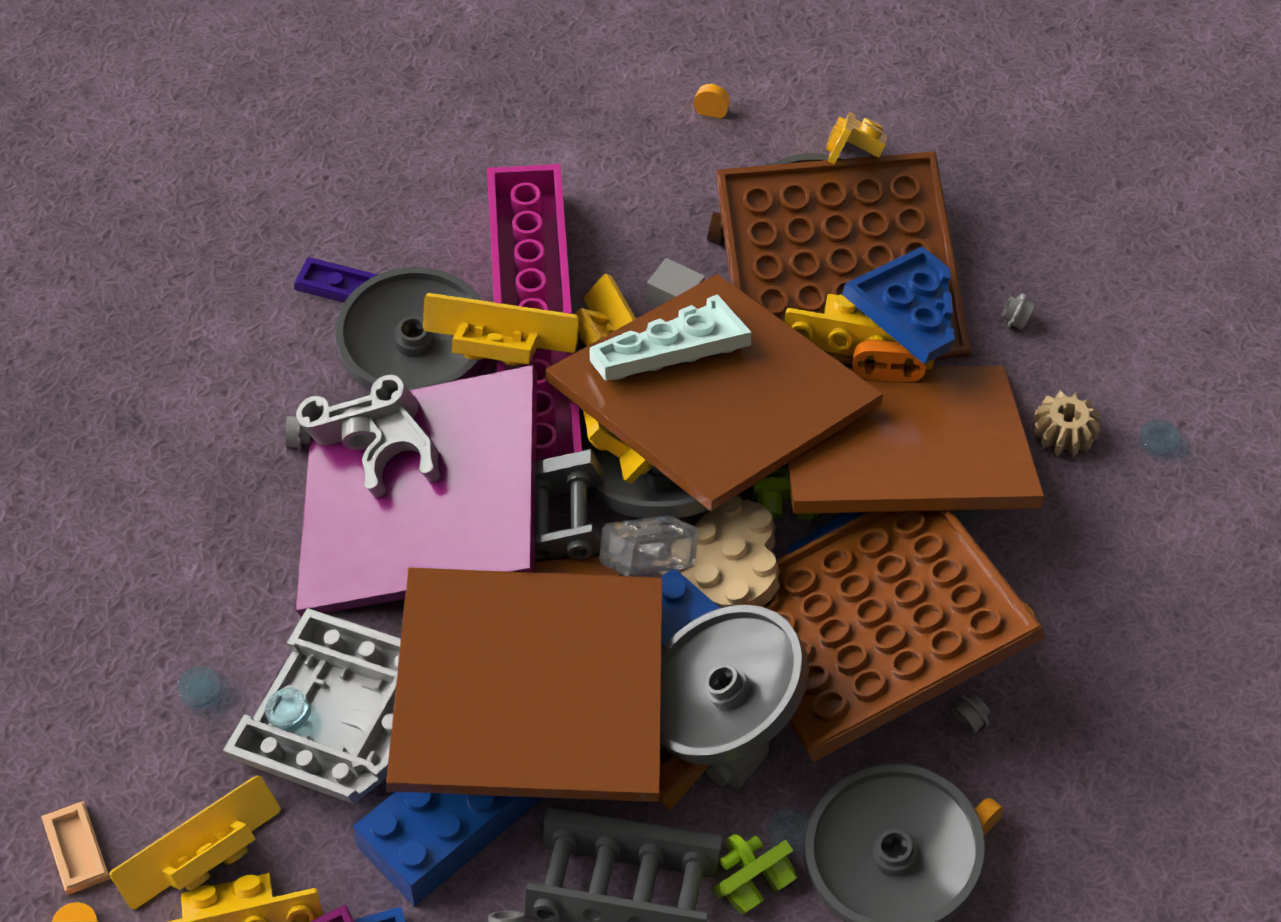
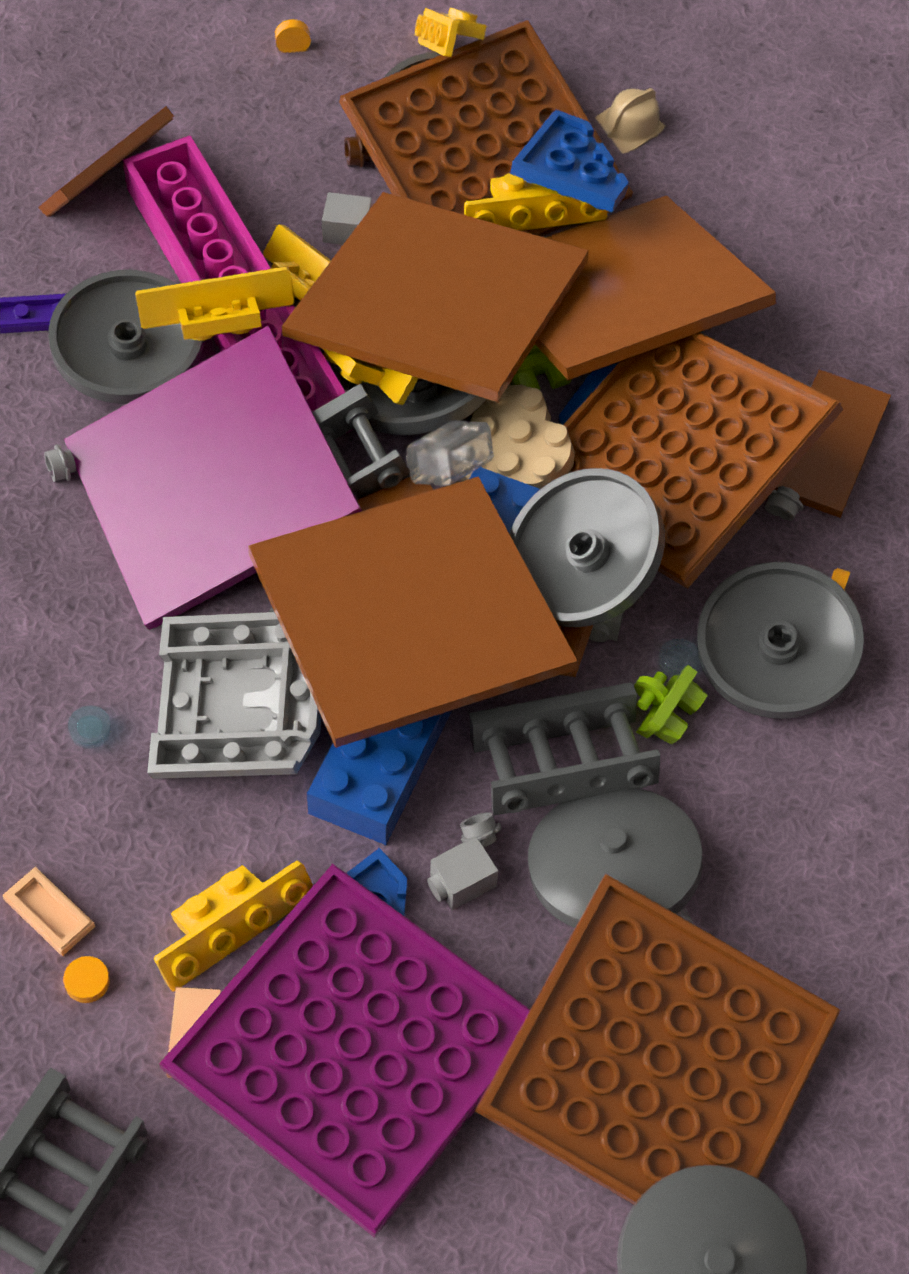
camera: 25 degrees left, 5 degrees up
yellow bracket [109,775,281,909] -> none
clear light blue tile [265,687,311,732] -> none
light grey piece [296,374,441,497] -> none
light aqua wing [590,294,751,381] -> none
orange beam [852,340,927,383] -> none
light grey plate [1001,293,1034,330] -> none
tan gear [1033,390,1101,458] -> none
clear light blue tile [1139,420,1180,457] -> none
none -> dark orange tile [38,106,174,217]
none -> tan piece [596,88,665,154]
none -> dark orange tile [774,369,891,518]

